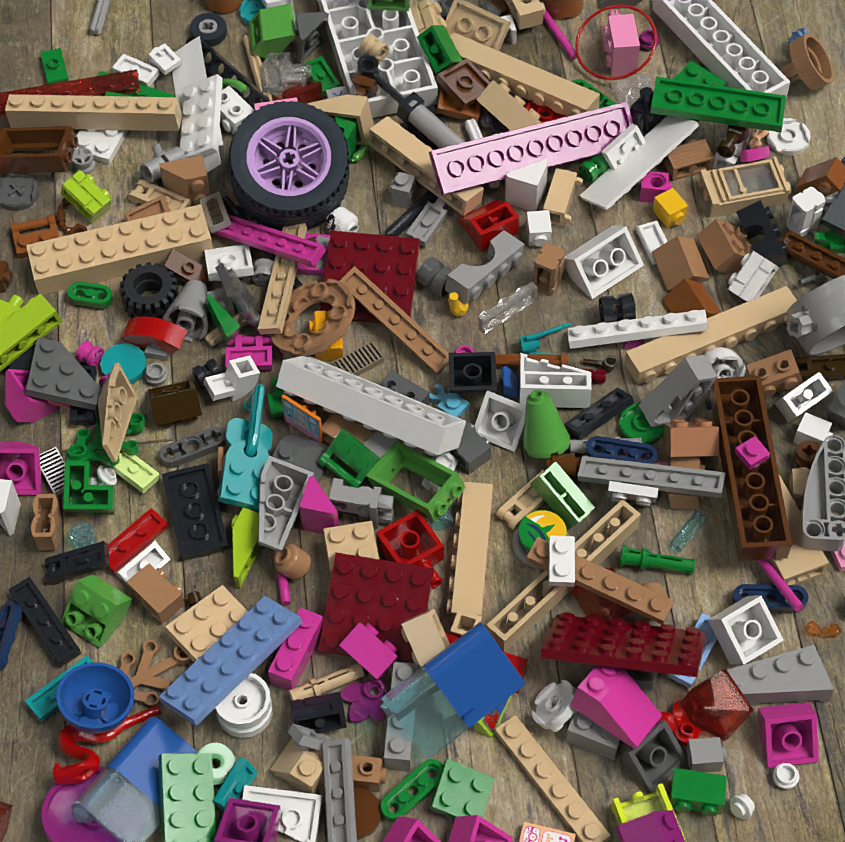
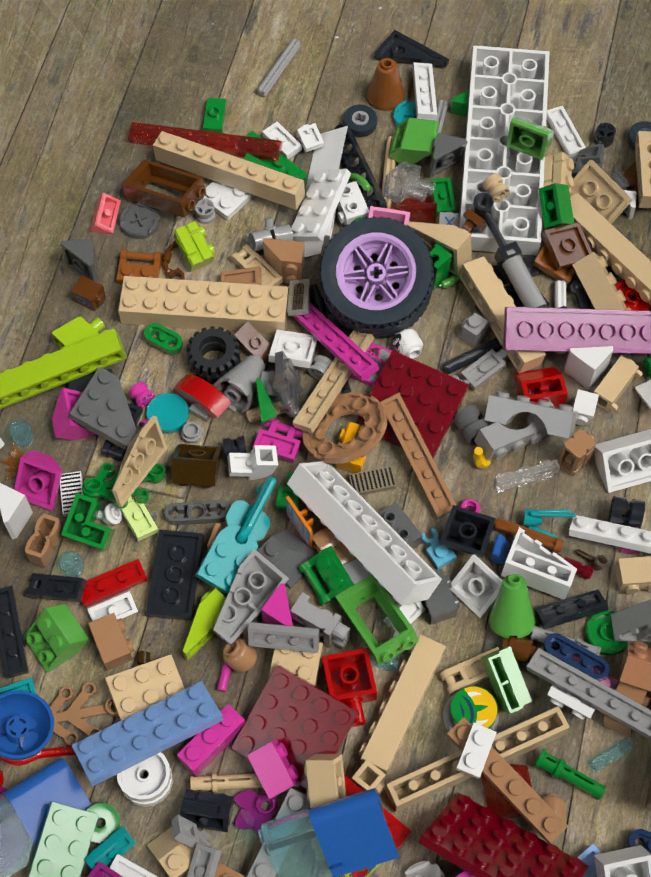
camera: 20 degrees right, 5 degrees up
none -> light grey plate [248,622,319,653]
none -> light grey arch [484,391,578,439]

